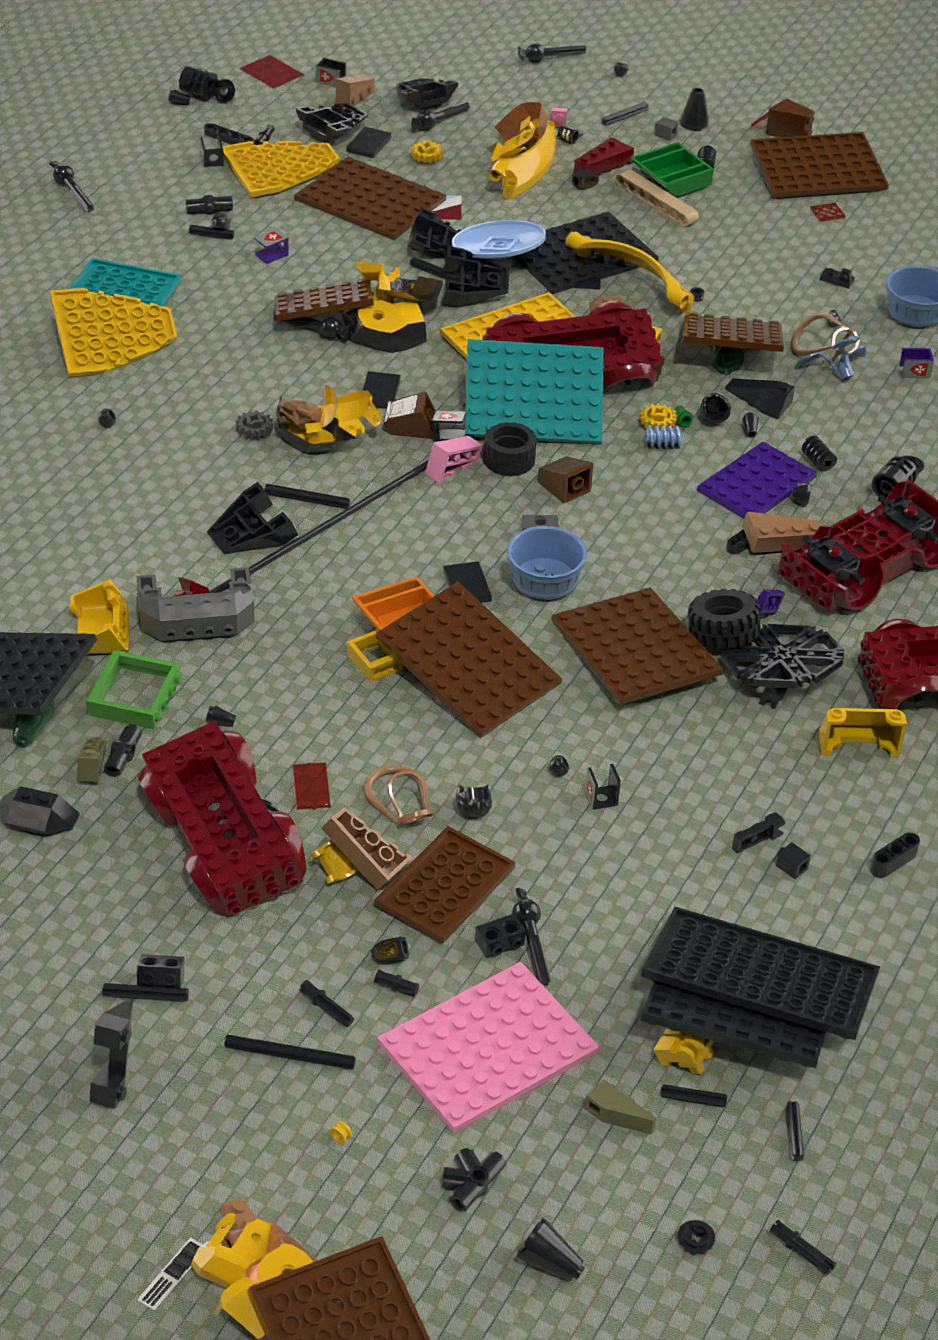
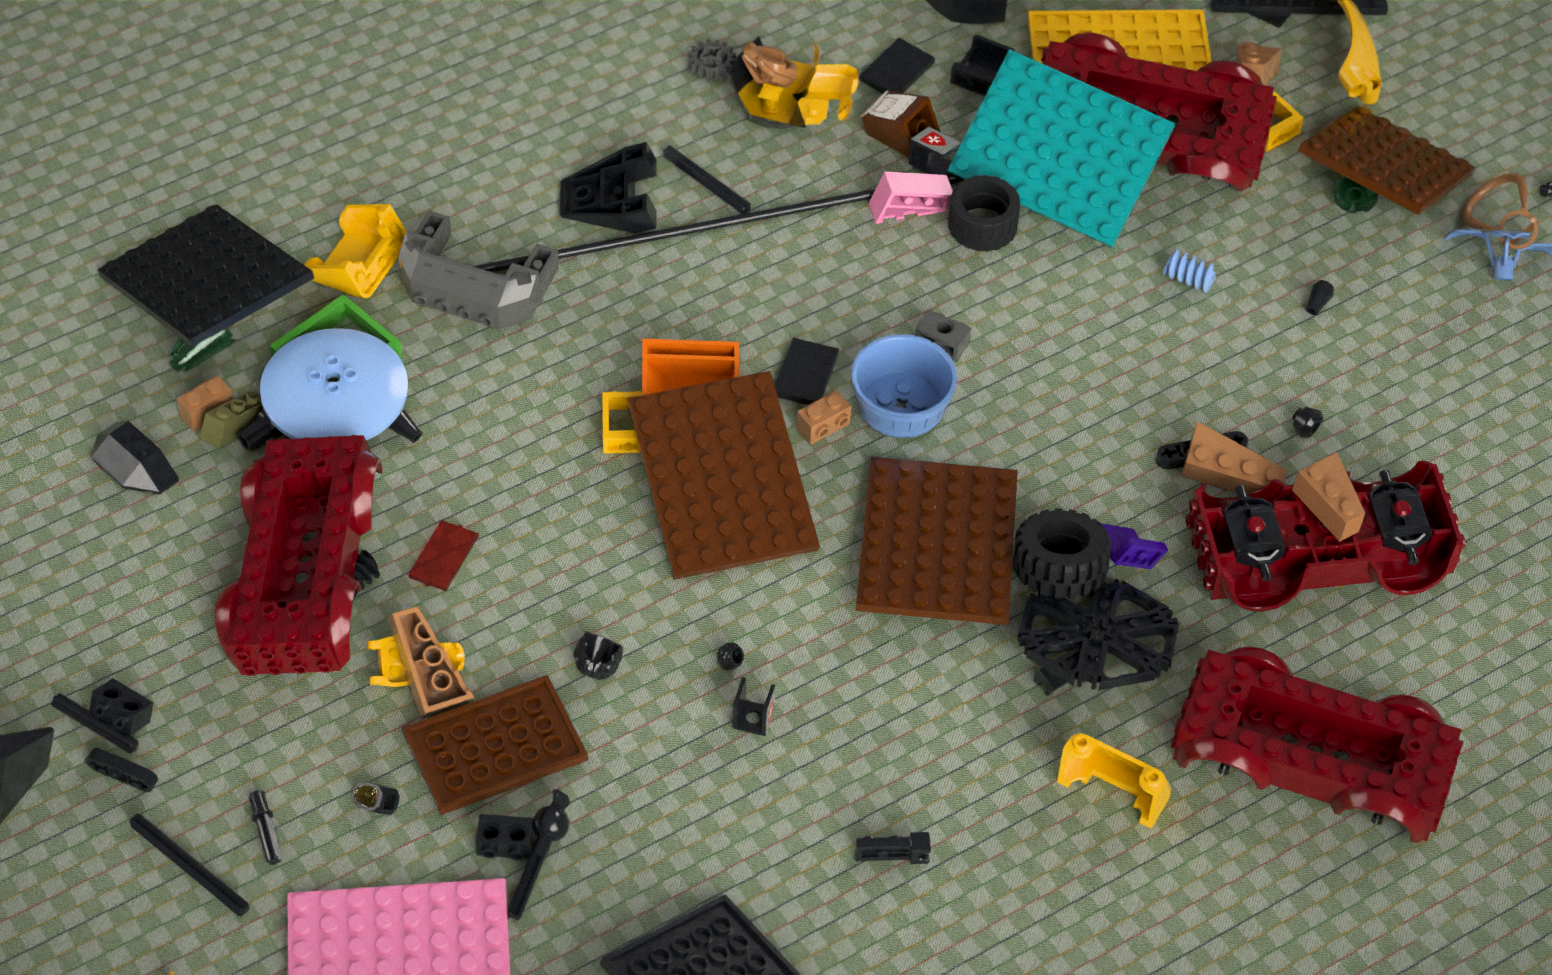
camera: 30 degrees right, 10 degrees up
dark red slope [173,577,209,596] -> none
medium nougat animal [363,765,433,825] -> none
black pin [374,969,420,997] -> none
reddish brown slope [538,456,594,504] -> none
yellow gear [640,403,677,430] -> none
green cone [674,405,693,427] -> none
black bush [690,287,704,302] -> none
dark purple plate [697,441,817,520] -> none
black hair [699,392,731,424] -> none
black wedge [725,378,795,420] -> none
black brick [776,842,811,879] -> none
black piece [802,435,838,471] -> none
black beam [870,832,920,878] -> none
black cylinder [872,455,925,498] -> none
none -> black beam [85,748,158,792]
none -> medium nougat brick [177,375,233,432]
none -> light blue dish [260,328,408,440]
none -> medium nougat brick [796,390,851,445]
none -> black panel [950,34,1015,97]
none -> medium nougat wedge [1292,452,1365,542]

